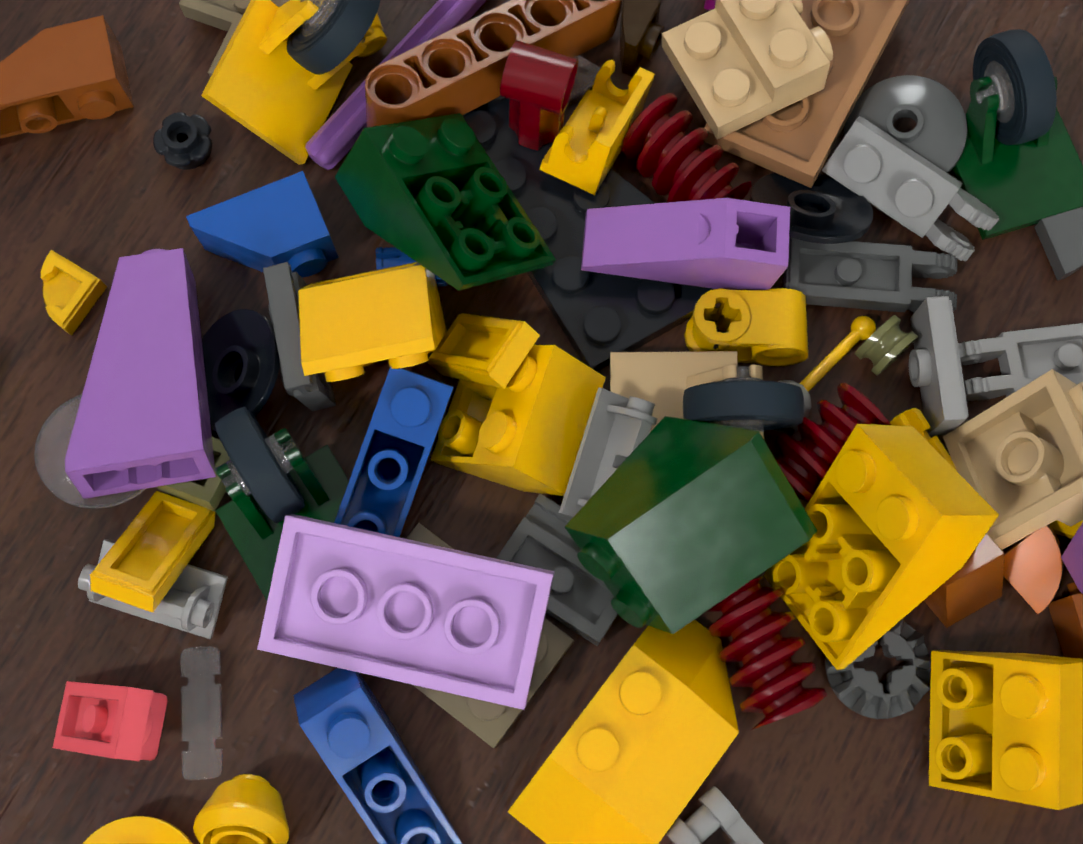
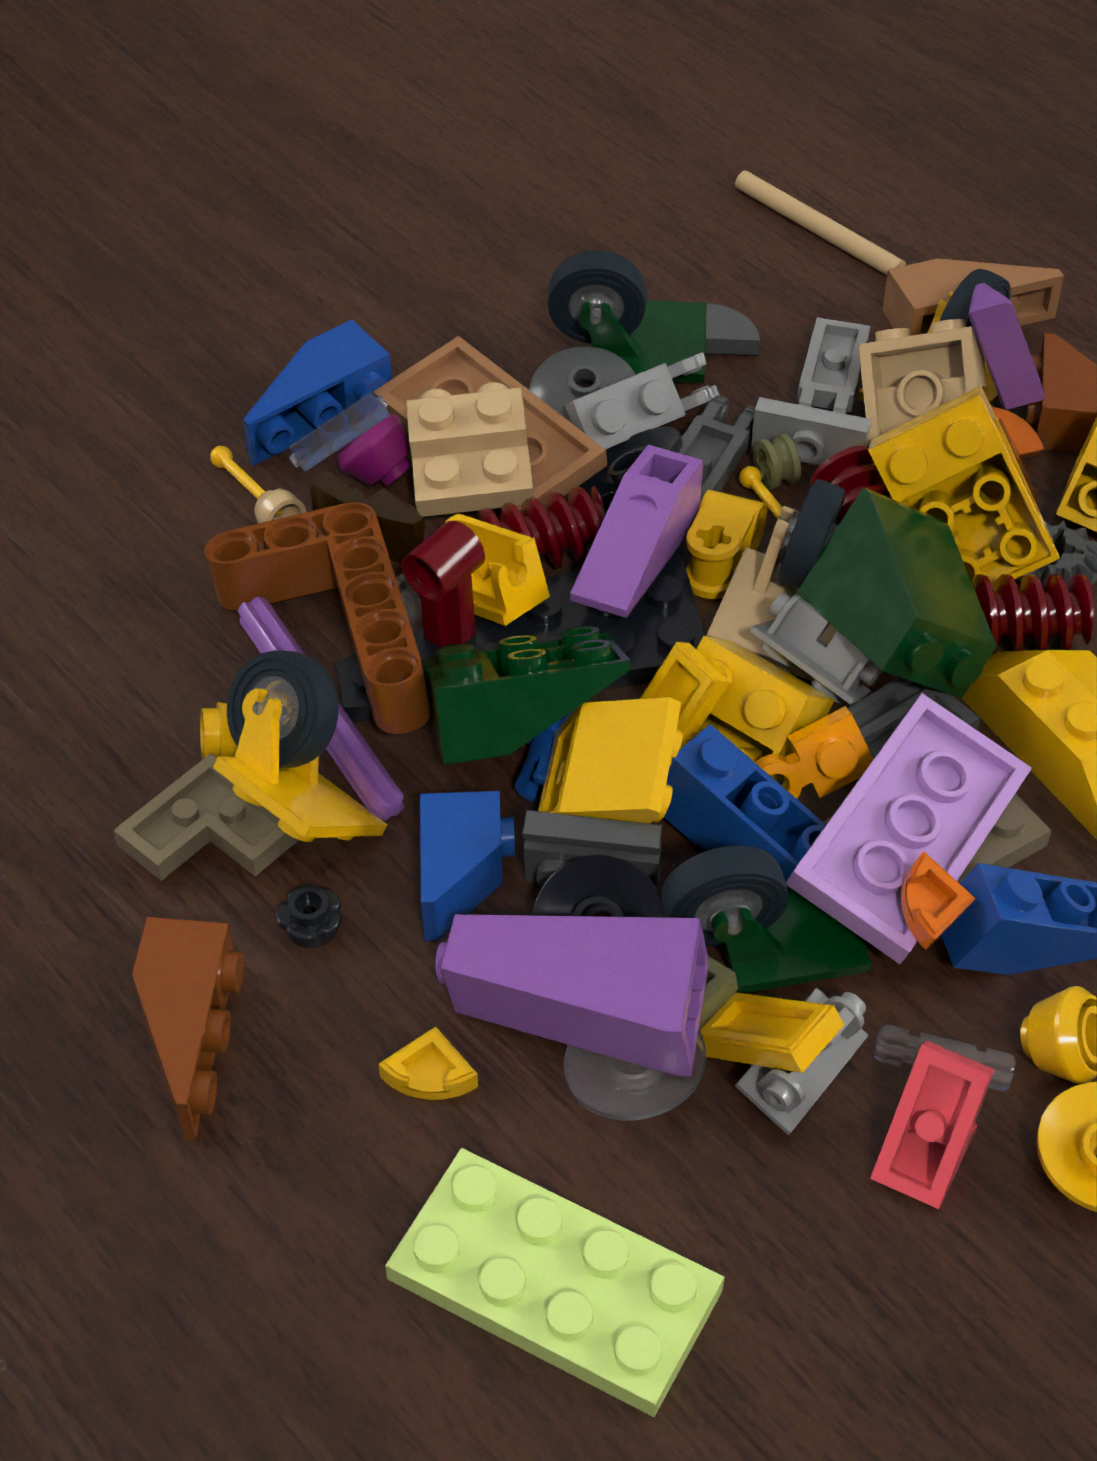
camera: 70 degrees left, 25 degrees down
none -> light orange plate [755,706,874,799]
none -> orange tile [901,851,976,950]

